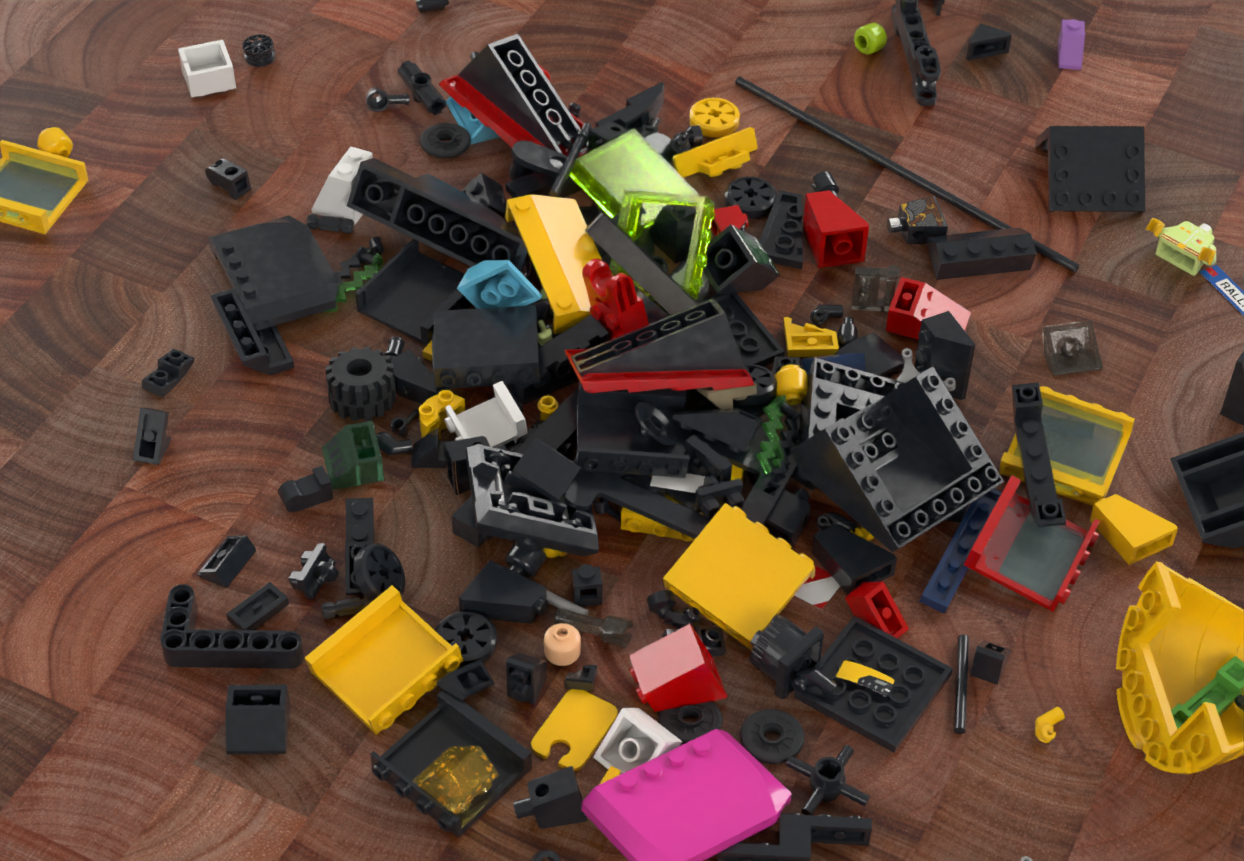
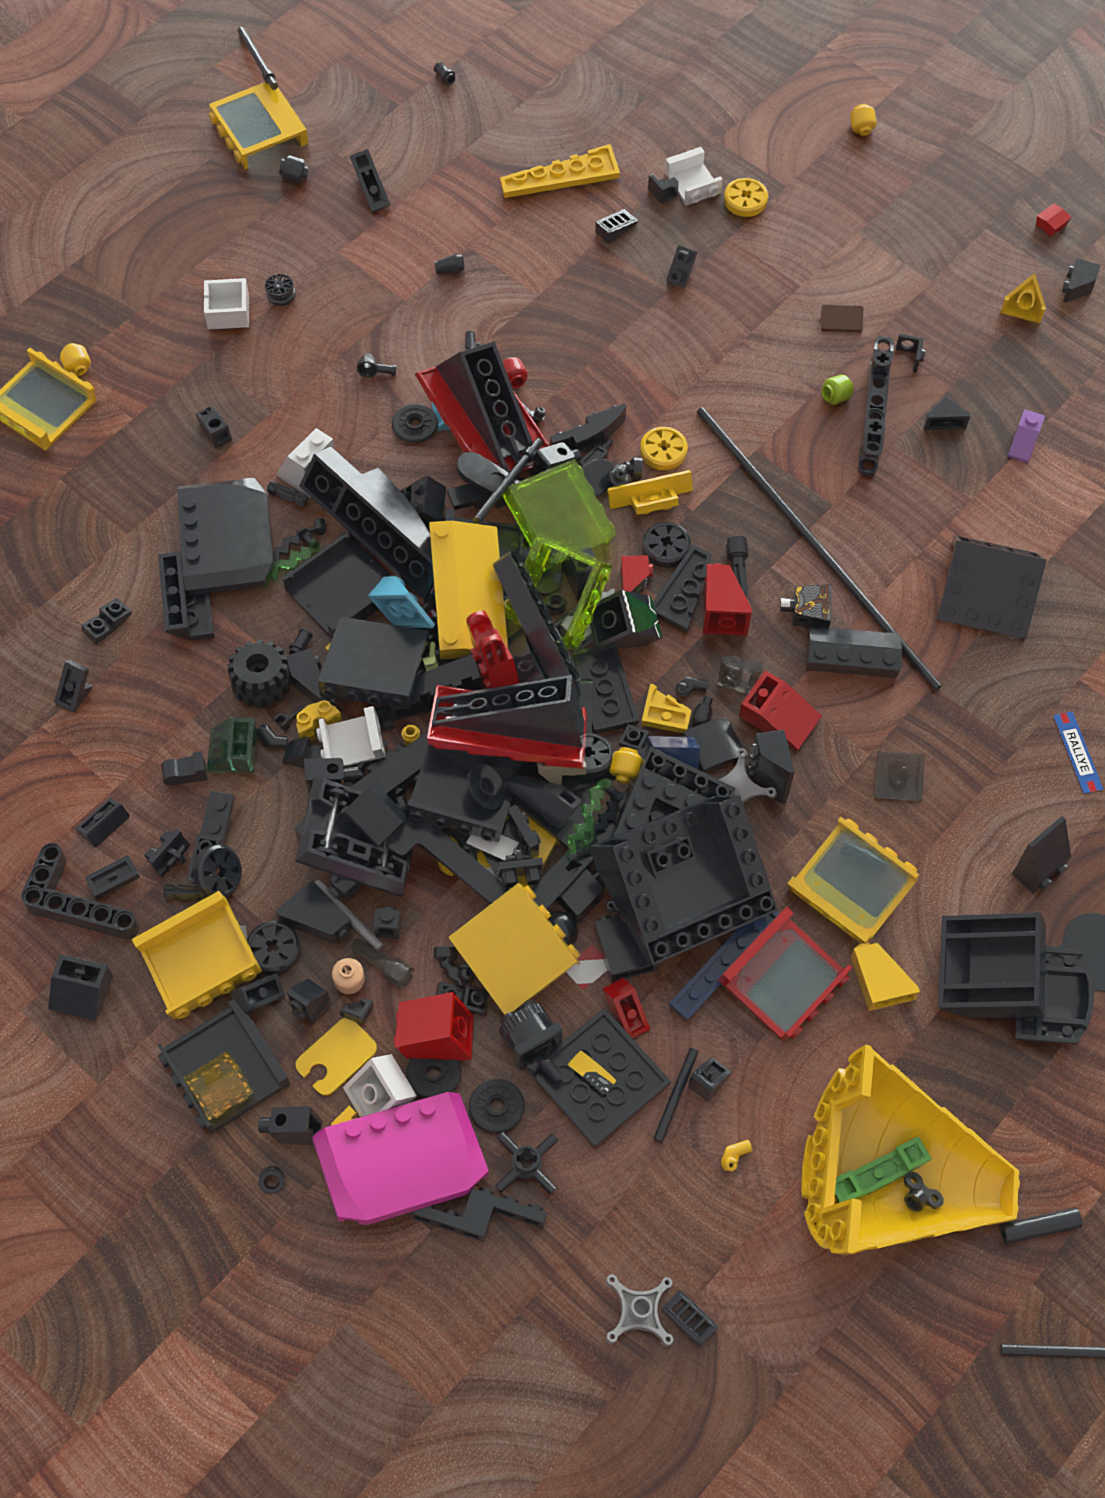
camera: 15 degrees right, 15 degrees up
black piece [397,60,446,115] -> none
black slope [1012,382,1066,528] -> none
yellowish green torso [1146,218,1216,276] -> none

